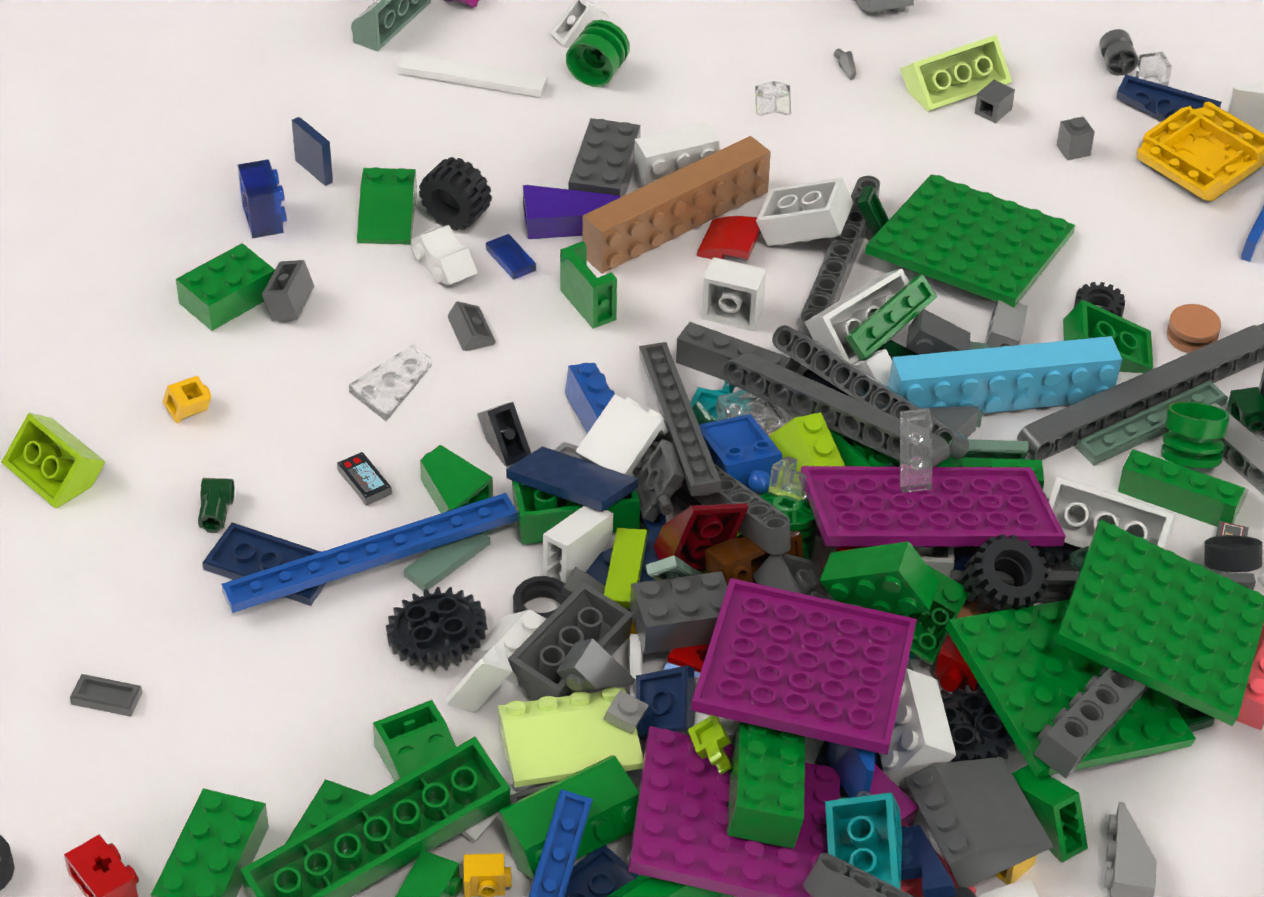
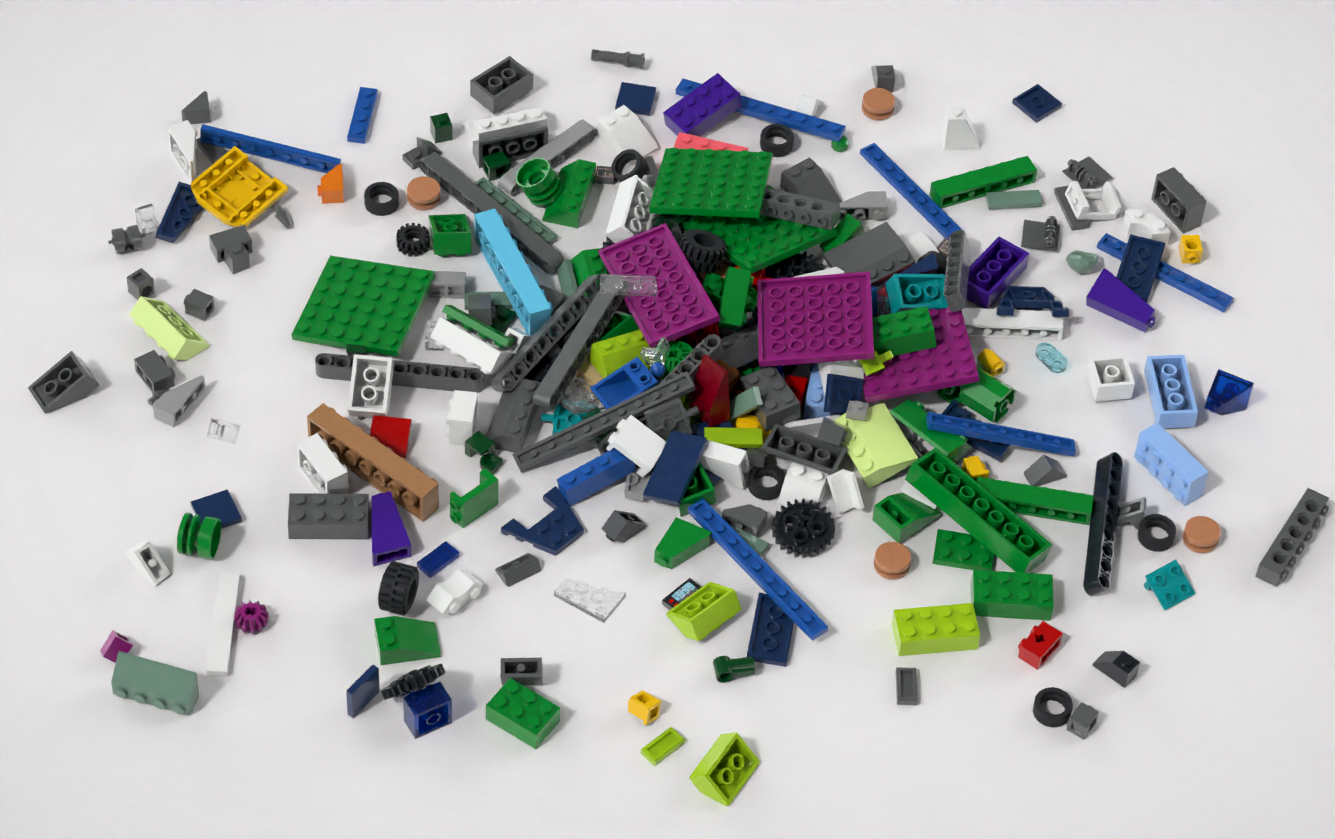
camera: 105 degrees left, 5 degrees up
none -> dark grey brick [126,268,155,300]
none -> dark grey brick [134,350,176,393]
none -> light grey slope [152,375,205,427]
none -> dark blue tile [190,489,242,529]
none -> dark grey brick [209,225,253,263]
none -> magenta gear [234,600,269,635]
none -> dark grey bar [273,203,291,228]
none -> orange slope [317,164,344,204]
none -> black tyre [364,182,399,216]
none -> black gear [381,664,446,700]
none -> dark green panel [465,431,495,457]
none -> dark green tile [480,454,503,474]
none -> dark blue wing [501,486,584,556]
none -> lime tile [641,727,685,766]
none -> lime slope [666,582,742,641]
none -> dark grey slope [721,504,767,537]
none -> dark grey slope [780,157,842,203]
none -> nougat head [873,542,911,580]
none -> lime brick [891,603,980,656]

